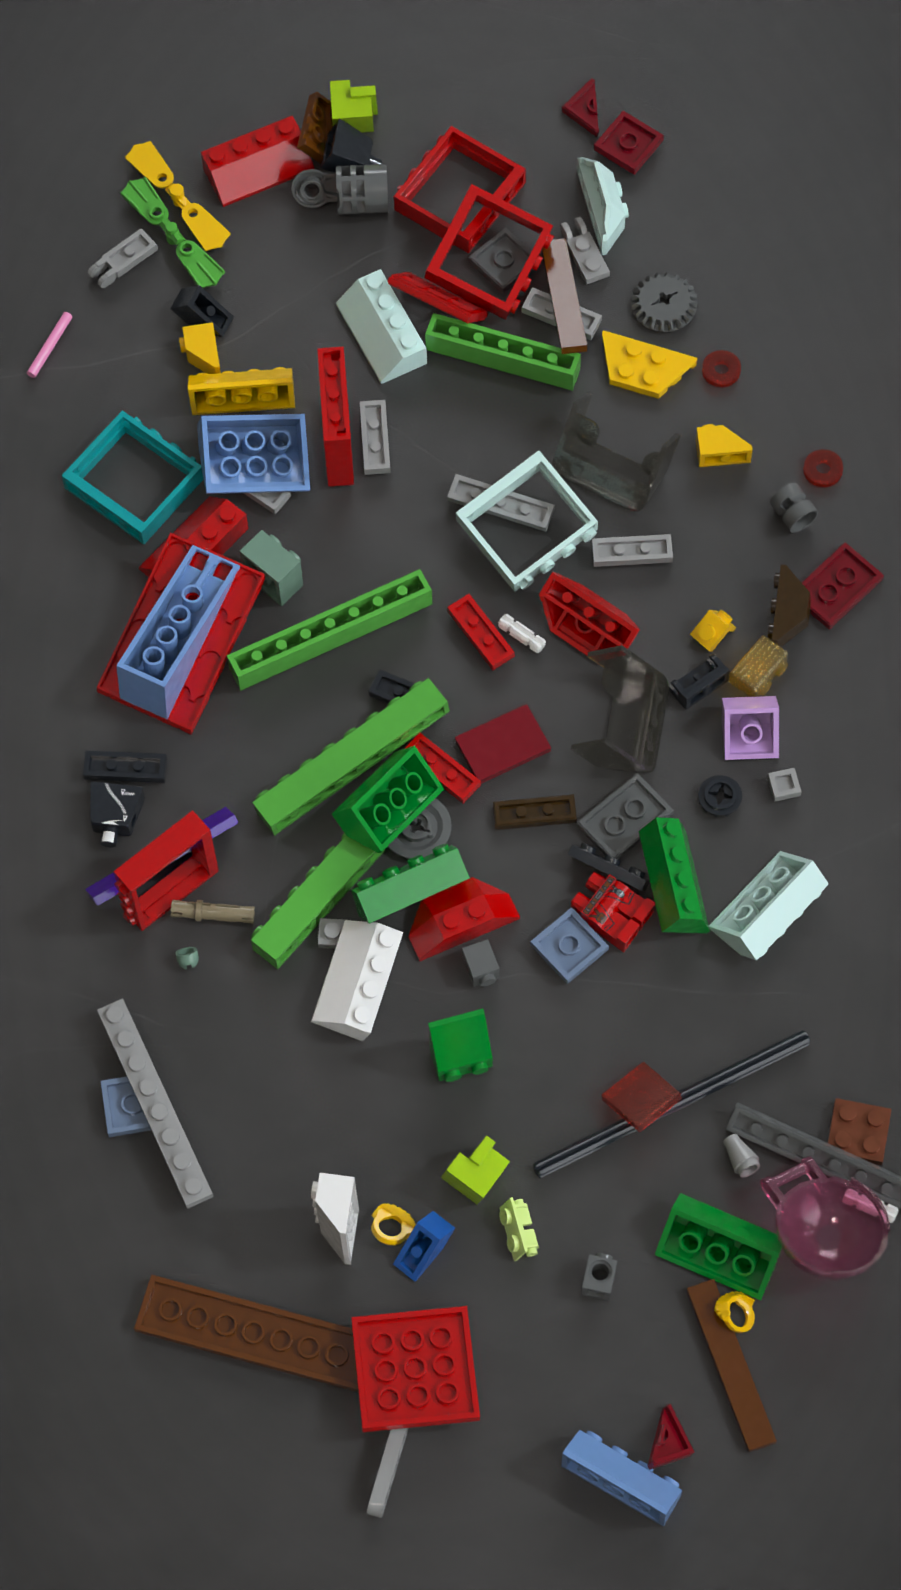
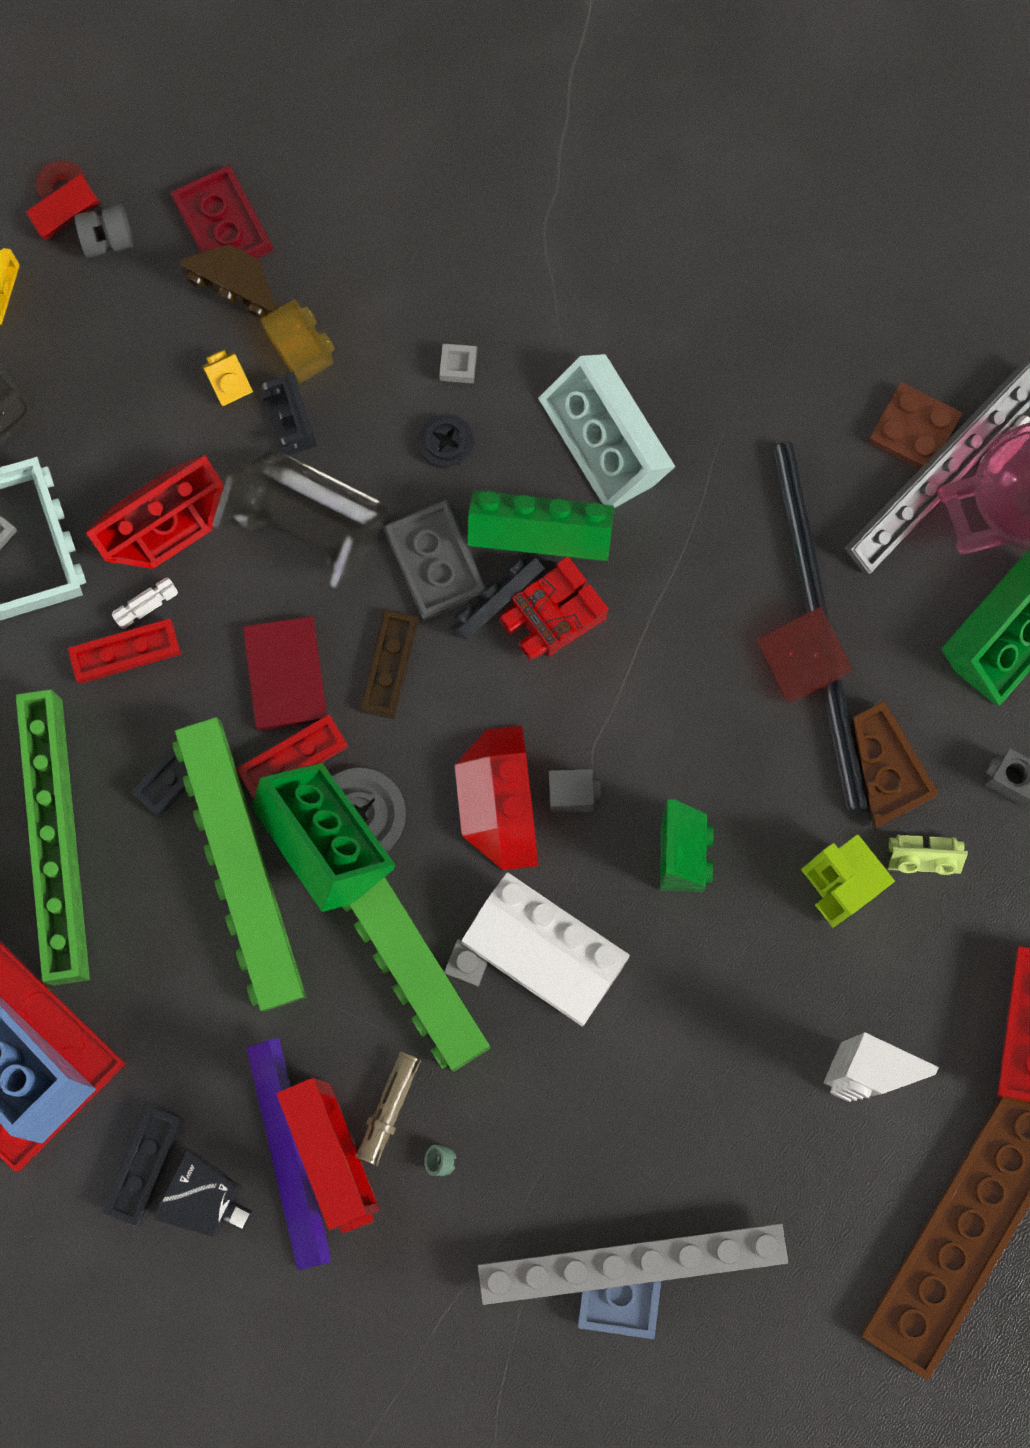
camera: 70 degrees left, 10 degrees up
slope [352,843,470,924] -> none
yellow piece [371,1203,416,1245] -> none
blue slope [393,1211,455,1281] -> none
sand blue plate [530,907,609,984] -> none
light grey plate [592,534,673,567] -> none
lavender slope [722,696,779,760] -> none
light grey cone [723,1134,760,1178] -> none
none -> red slope [26,174,101,241]
none -> reddish brown wing [851,701,939,830]

